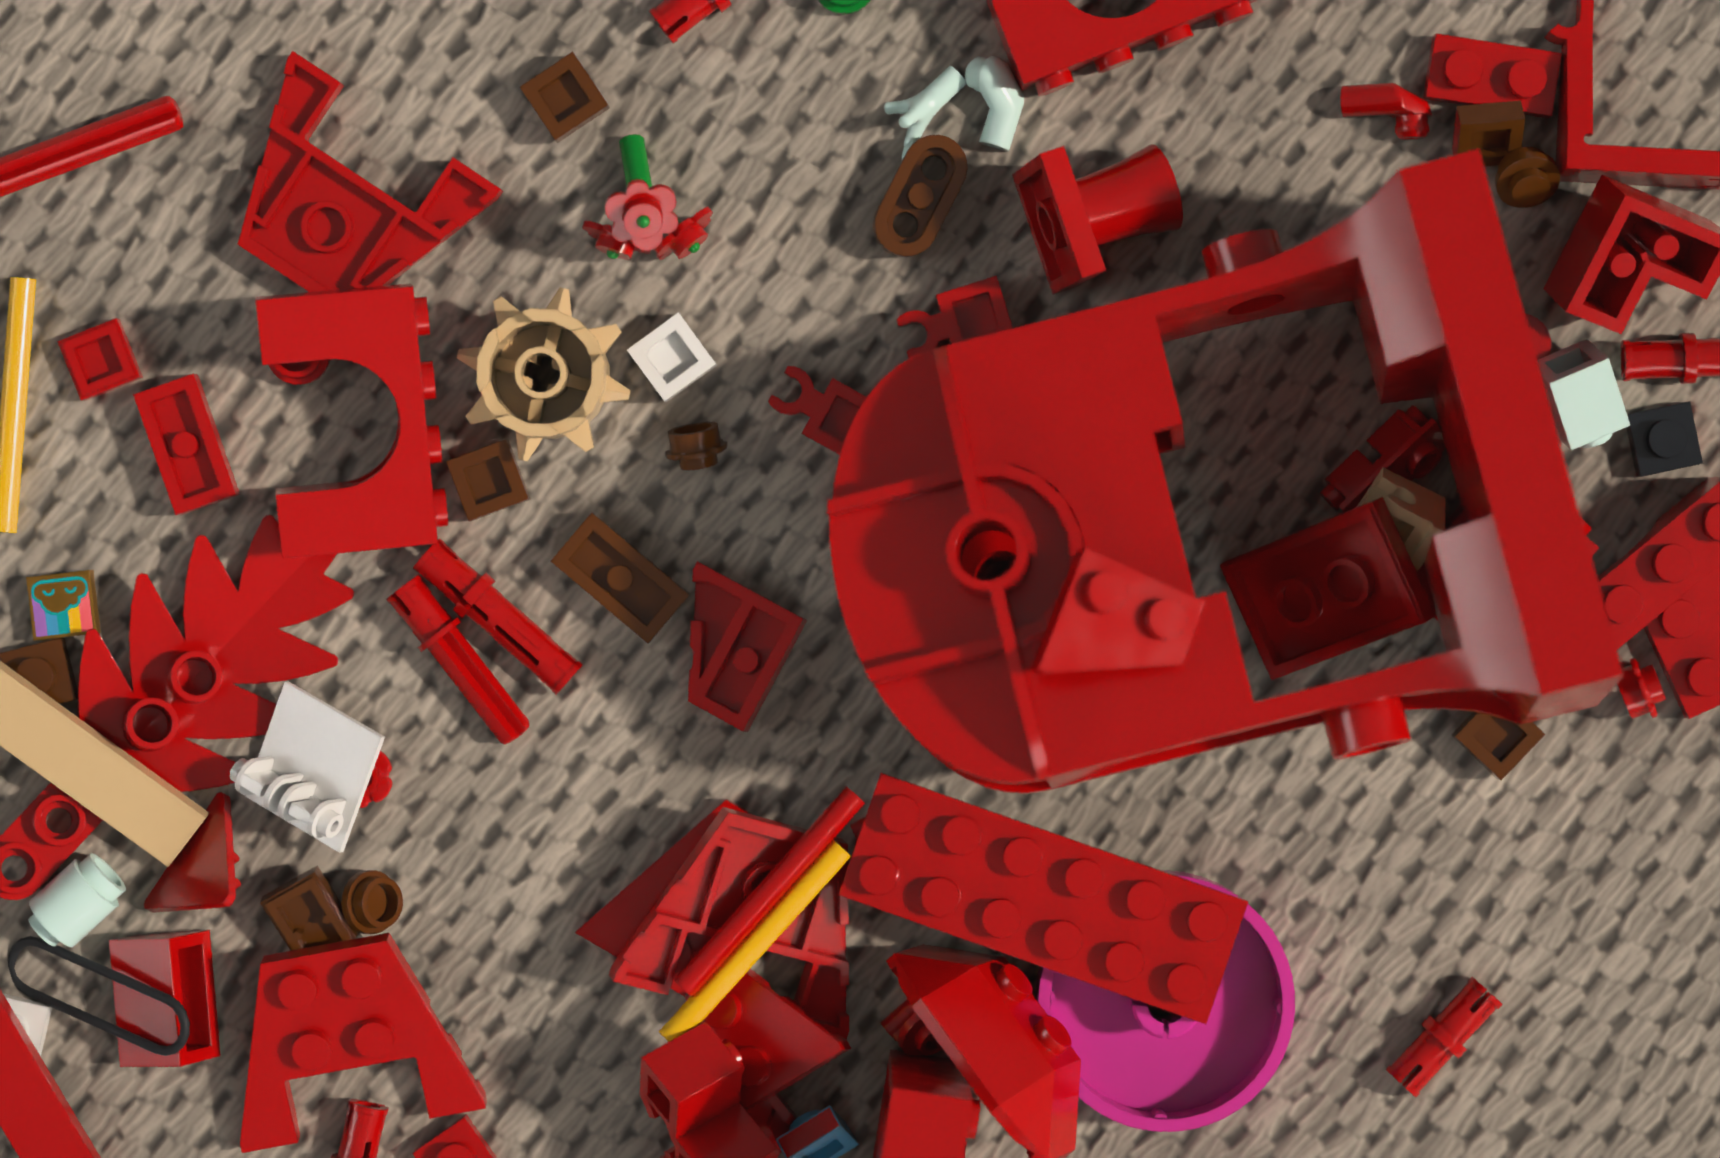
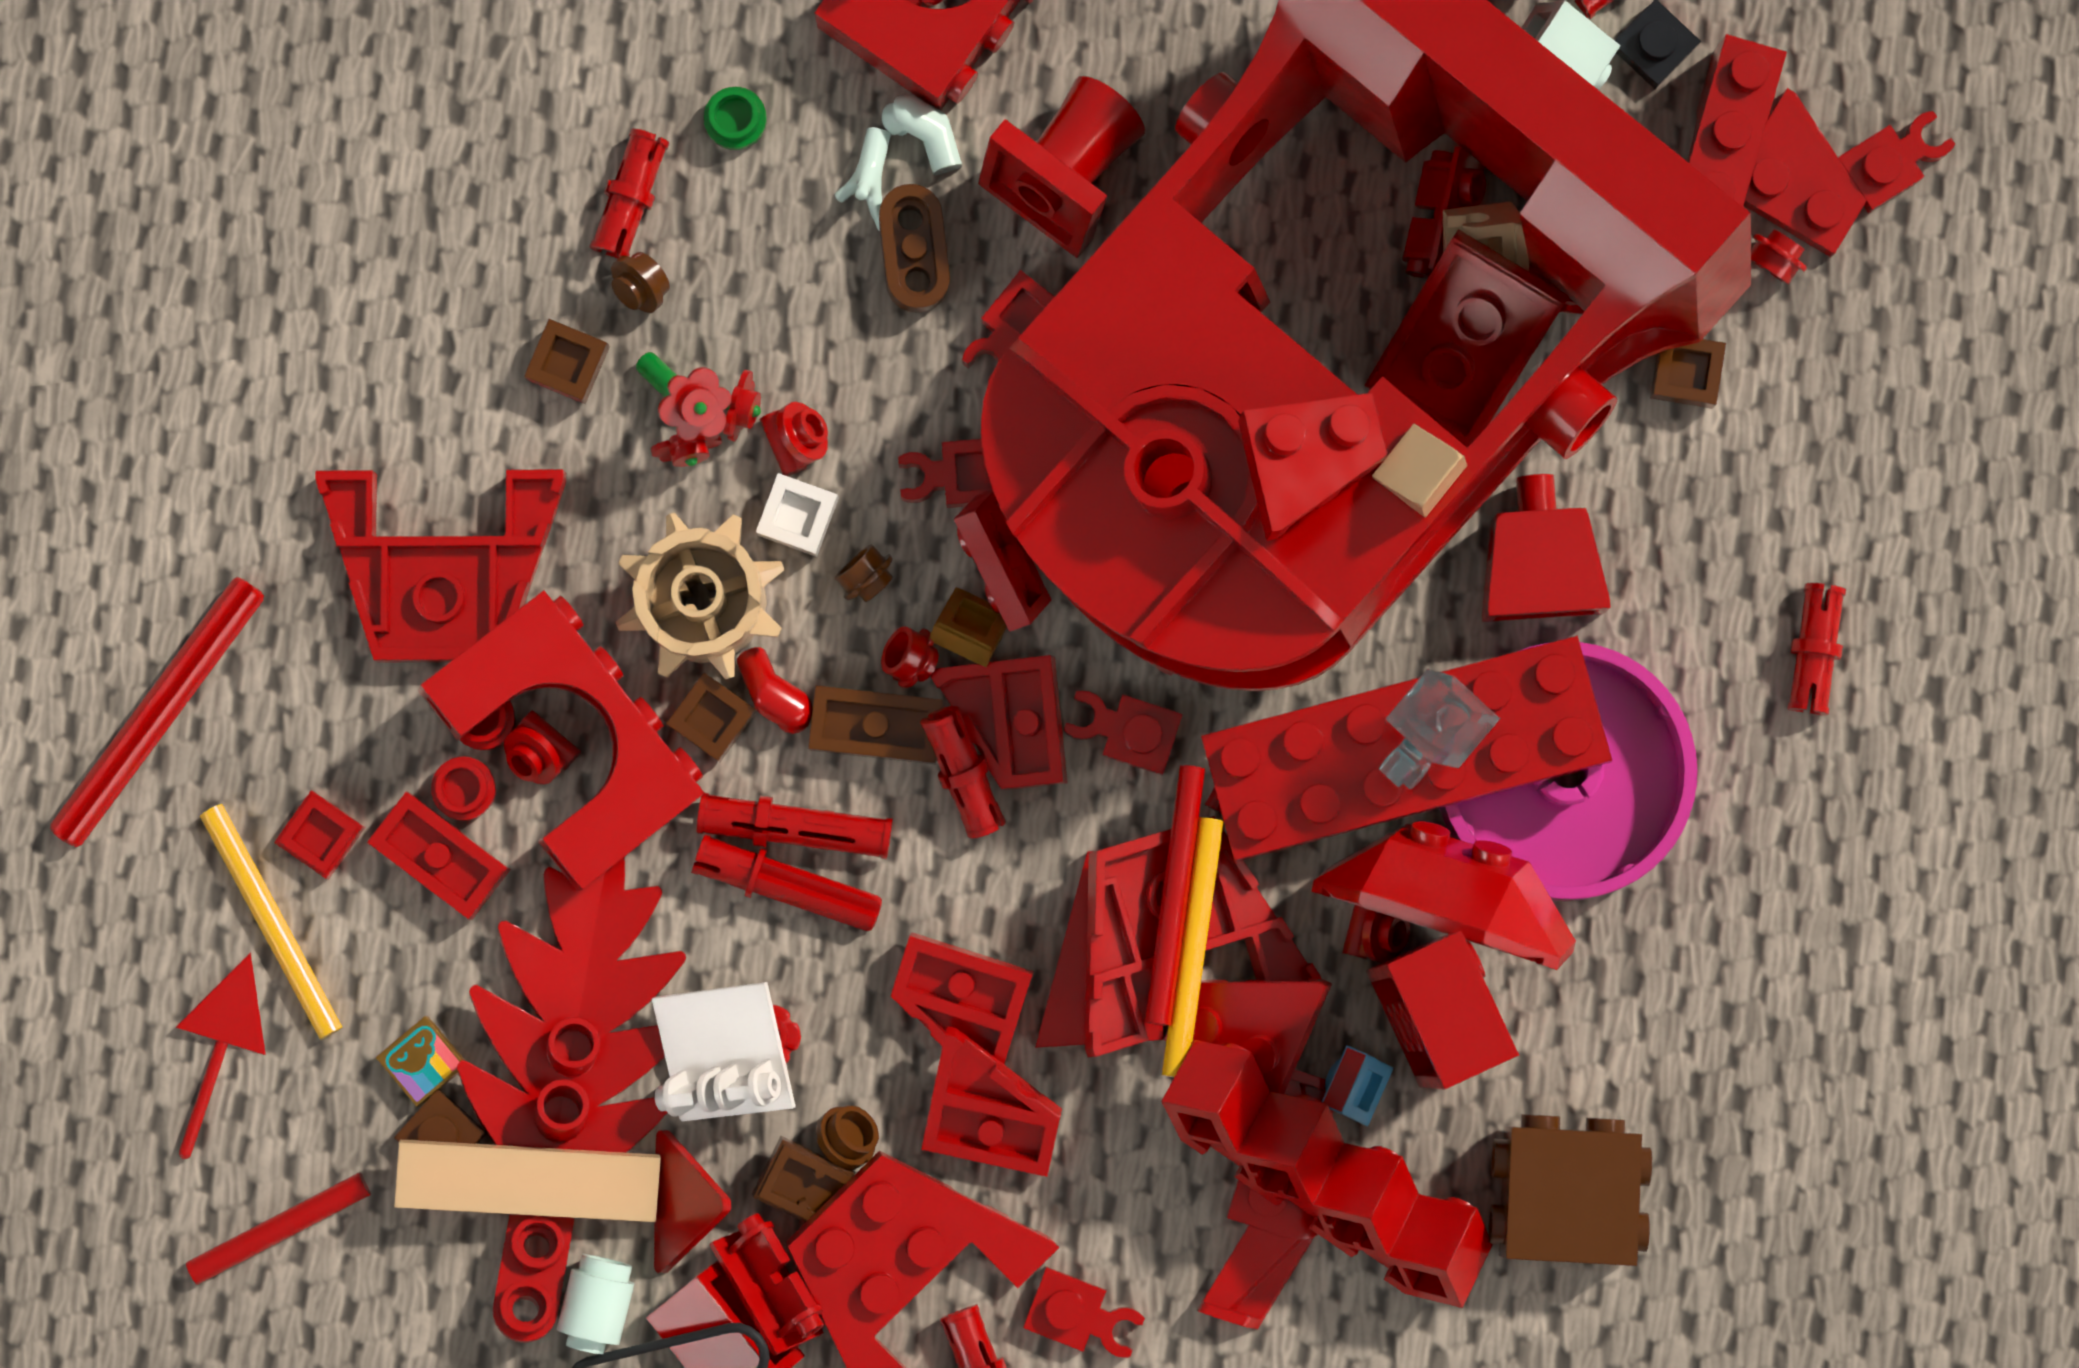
camera: 30 degrees left, 5 degrees down
none -> red plate [431,756,496,821]
none -> red plate [504,710,581,785]
none -> reddish brown plate [611,252,670,313]
none -> red hinge [709,1213,824,1356]
none -> red arm [736,647,813,734]
none -> red plate [759,402,828,476]
none -> red plate [881,626,939,688]
none -> red wing [890,932,1034,1064]
none -> red pin [920,706,1006,838]
none -> red wing [921,1026,1062,1177]
none -> pearl gold tile [928,587,1007,667]
none -> red plate [954,490,1052,632]
none -> red plate [1064,690,1183,776]
none -> tan slope [1372,424,1467,518]
none -> clear light blue brick [1379,669,1501,789]
none -> red torso [1482,474,1611,622]

